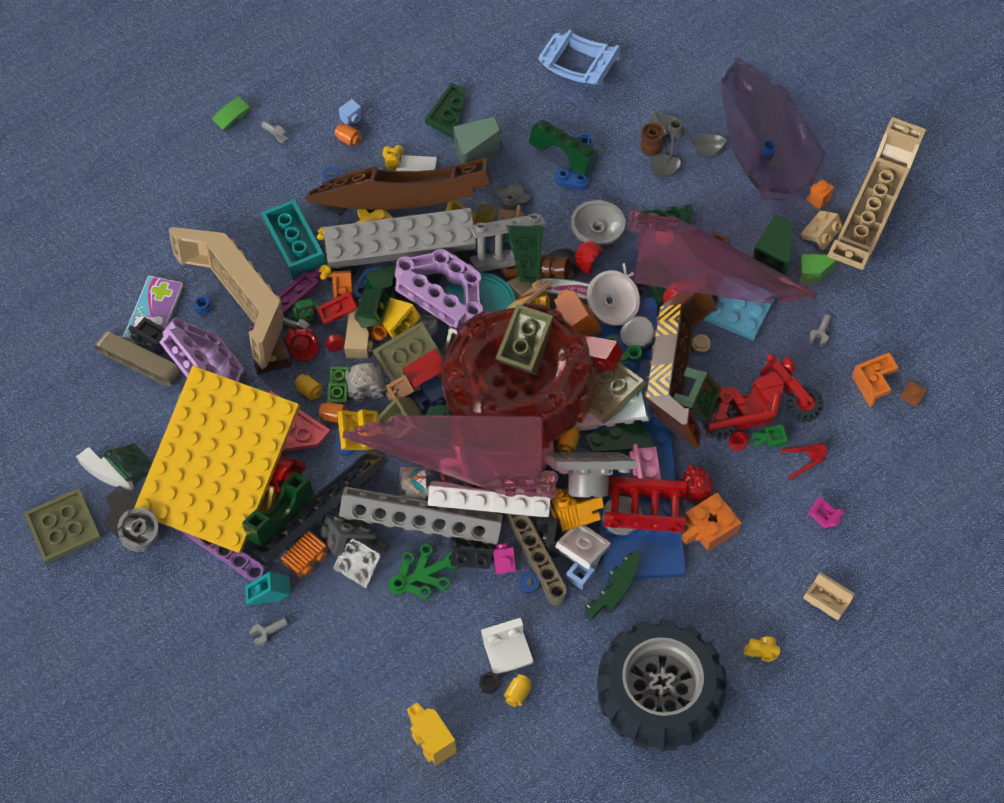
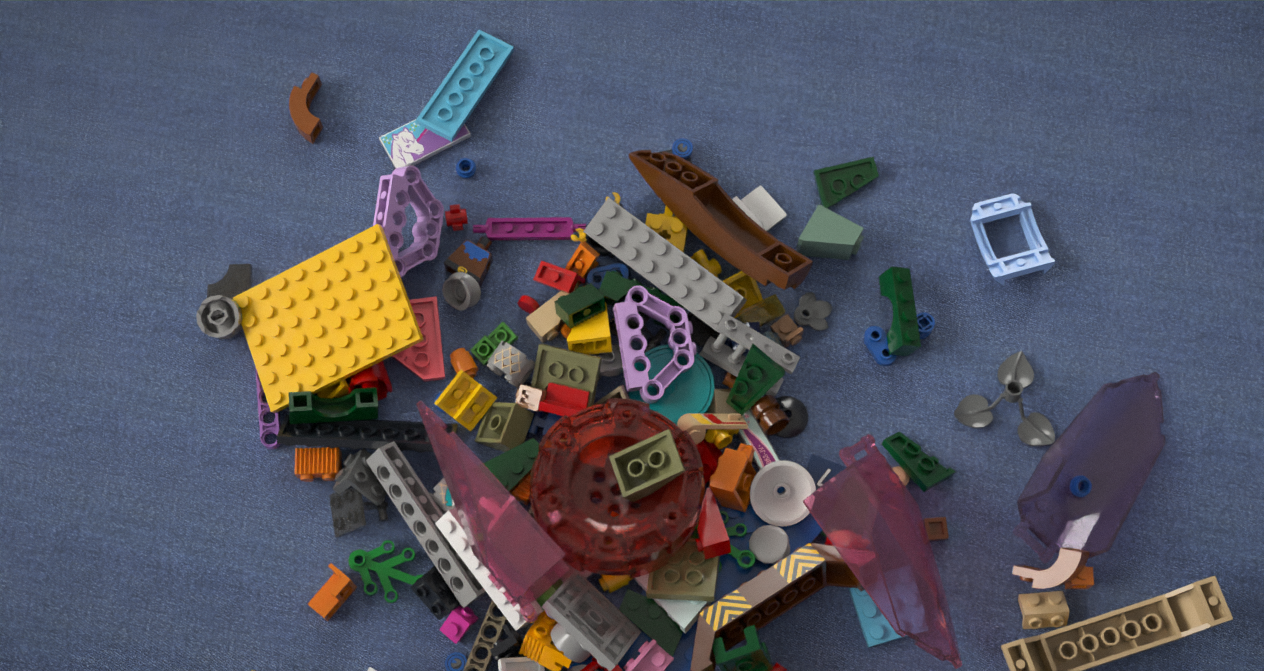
camera: 45 degrees right, 10 degrees up
olive plate [24,488,102,564] -> none
white slope [76,447,135,491] -> none
dark tan beam [94,331,181,386] -> none
clear green plate [103,443,153,482] -> none
black bracket [128,317,165,354] -> none
tan slope [169,227,284,369] -> none
bright green slope [212,96,251,132] -> none
teal slope [245,572,291,605] -> none
light grey bar [249,618,288,645] -> none
teal brick [261,199,325,279] -> none
light grey bar [262,121,288,143] -> none
light grey bar [282,317,313,332] -> none
red hair [284,328,321,362] -> none
green head [292,298,319,323] -> none
yellow brick [294,374,323,401] -> none
orange brick [334,124,361,147] -> none
light blue plate [338,99,362,126] -> none
yellow plate [382,145,404,171] -> none
light grey dish [571,200,626,246] -> none
red hair [574,241,603,274] -> none
reddish brown wheel [640,123,664,156] -> none
tan plate [692,334,711,353] -> none
dark green slope [750,215,792,282] -> none
bright green slope [799,254,838,284] -> none
none -> dark orange arch [289,72,323,144]
none -> orange panel [308,563,357,621]
none -> medium azure plate [416,30,514,142]
none -> light grey piece [442,272,481,311]
none -> red gear [445,204,468,231]
none -> arch [1012,547,1090,589]

